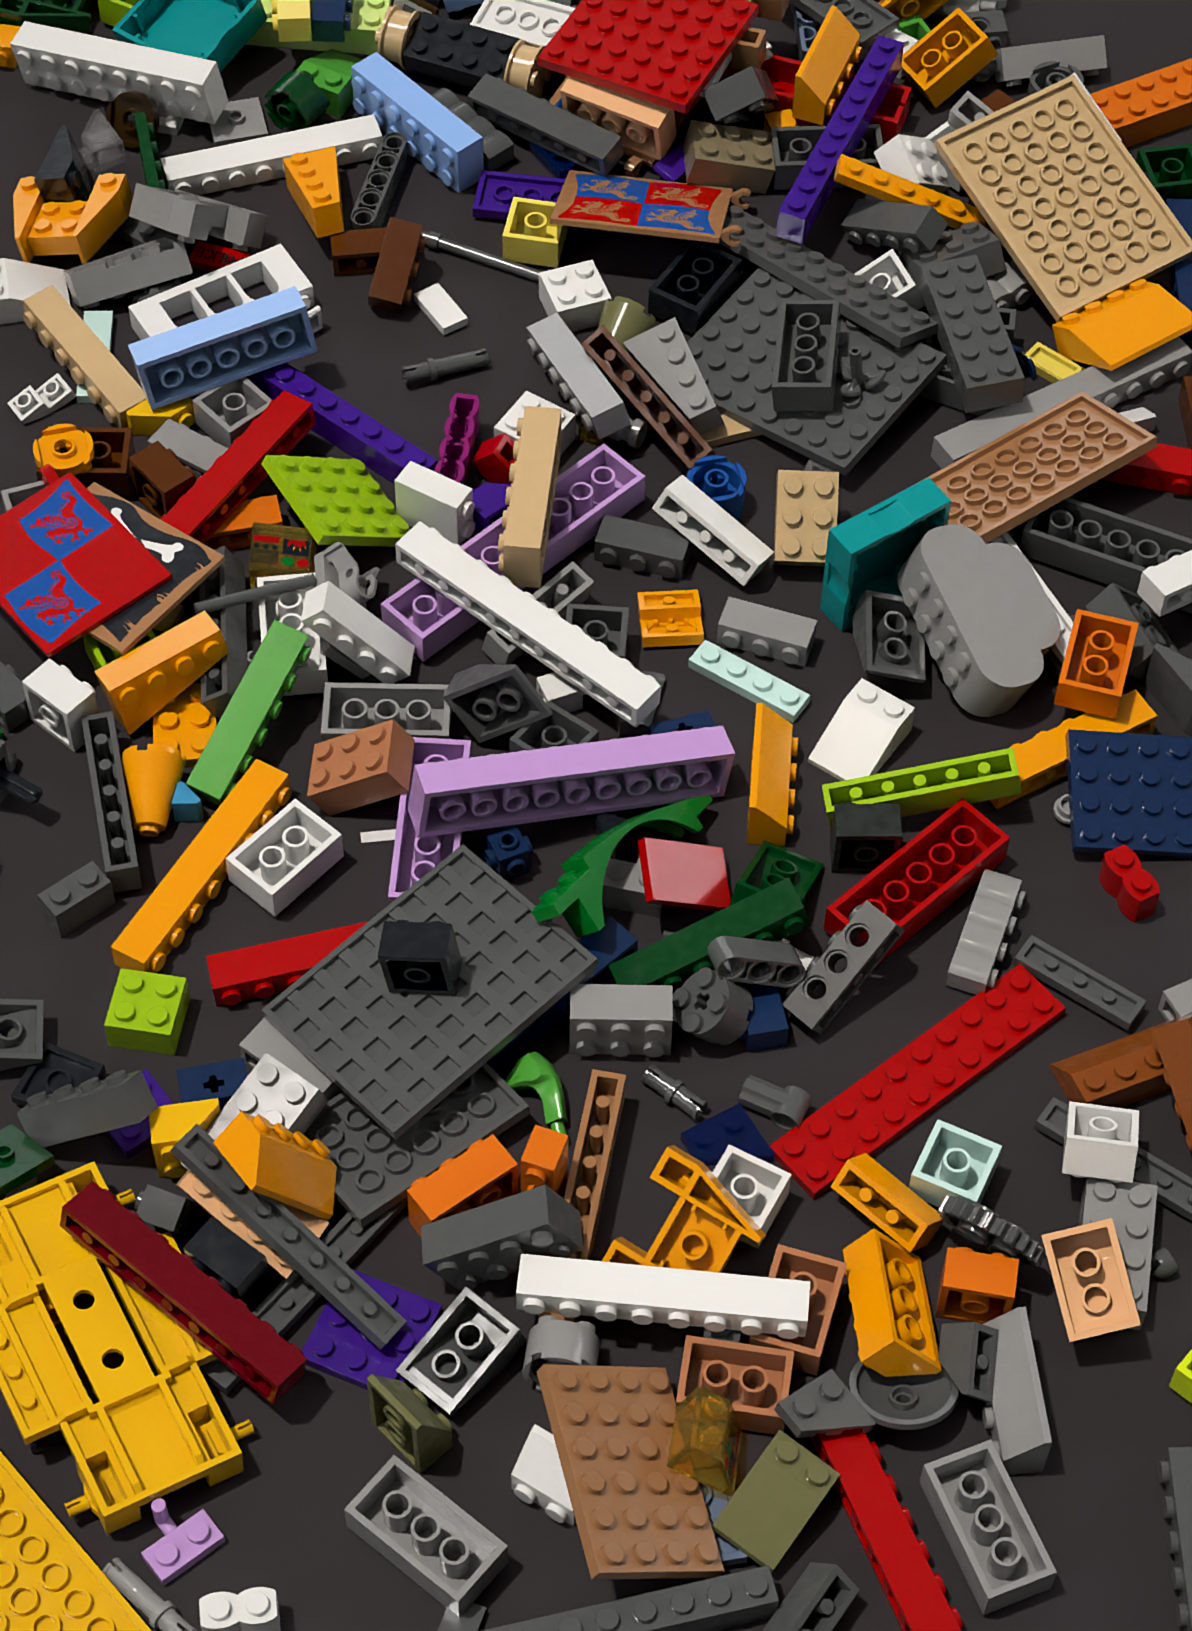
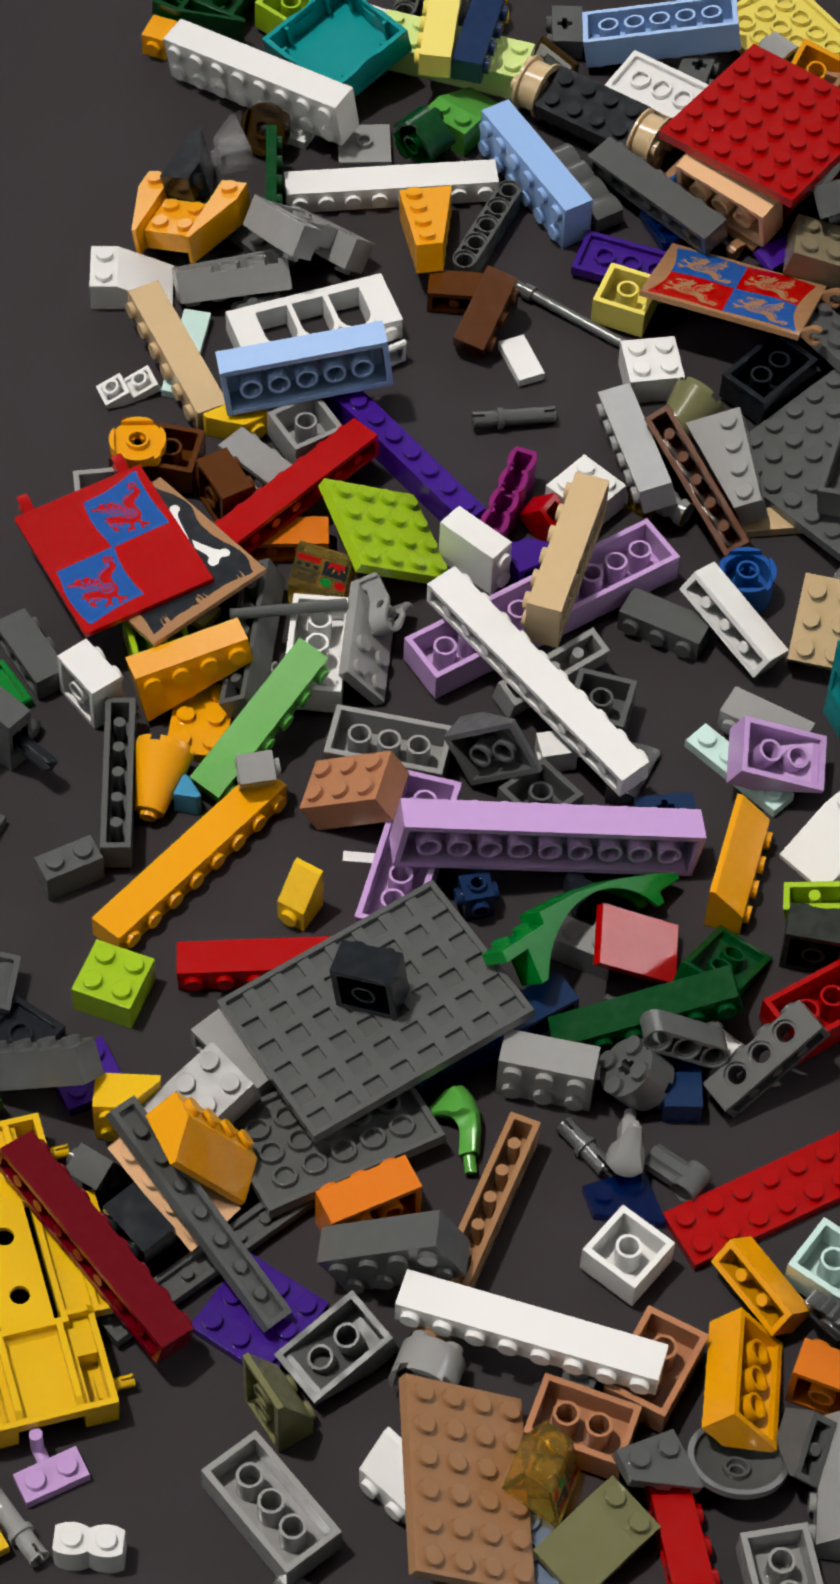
camera: 10 degrees right, 0 degrees up
dark blue brick [176,1058,247,1111] -> none
red tile [189,241,251,272] -> none
white brick [225,799,344,917] -> none
white brick [301,581,415,684] -> none
orange brick [520,1125,569,1198] -> none
light orange wedge [602,1145,767,1273] -> none
light orange slope [637,589,704,648] -> none
none -> light grey brick [234,750,281,790]
none -> yellow slope [277,857,324,931]
none -> light grey animal [606,1108,645,1177]
none -> lavender slope [726,716,827,793]

